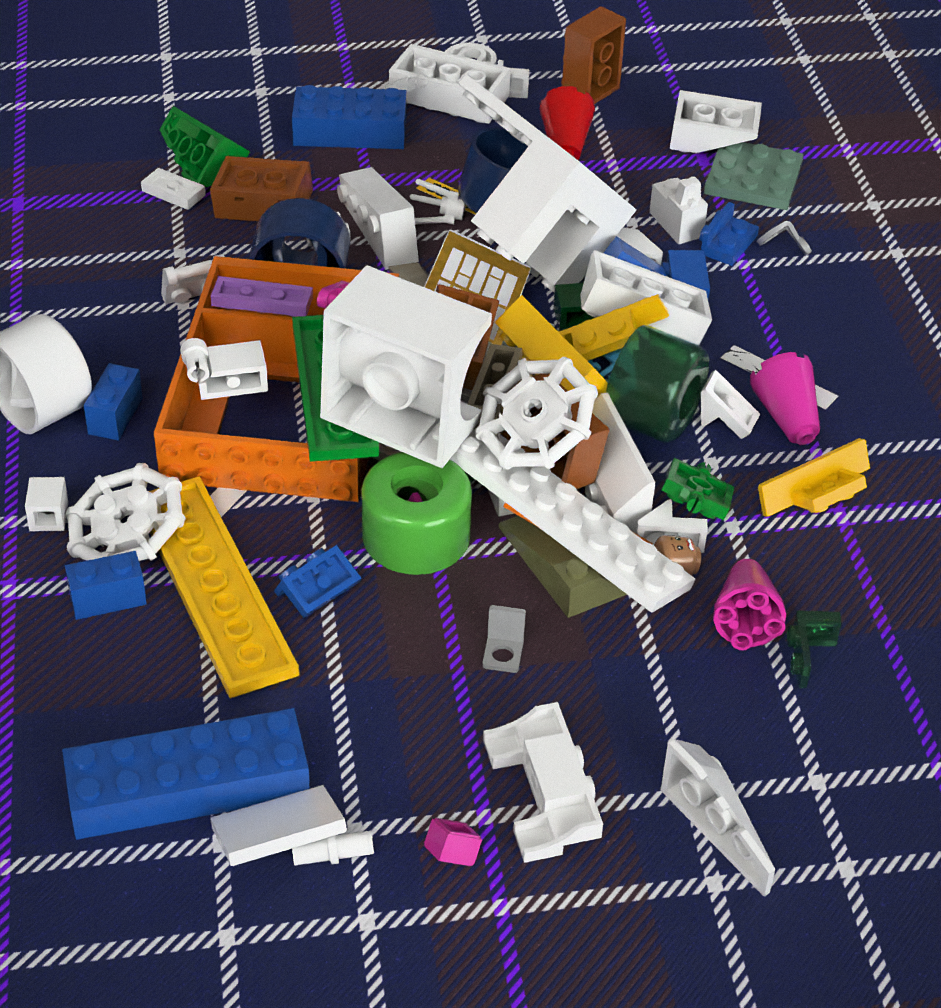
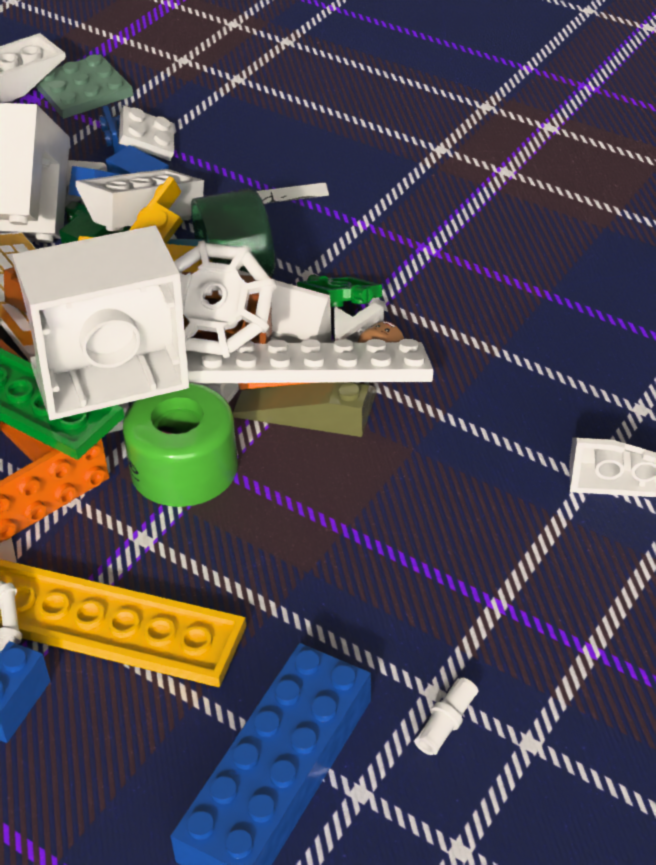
camera: 45 degrees left, 0 degrees up
white tile [210,785,347,866] -> none
blue bracket [274,545,361,618] -> none
dark pink slope [424,818,482,866] -> none
light grey bracket [483,605,526,673] -> none
white bracket [483,702,603,863] -> none
white hinge [650,176,708,245] -> none
white slope [701,370,760,439] -> none
dark pink cone [713,559,786,650] -> none
dark pink cone [750,352,820,445] -> none
light grey piece [756,221,812,256] -> none
yellow bracket [758,438,870,517] -> none
clear green bracket [787,611,842,688] -> none
none -> white plate [119,105,174,161]

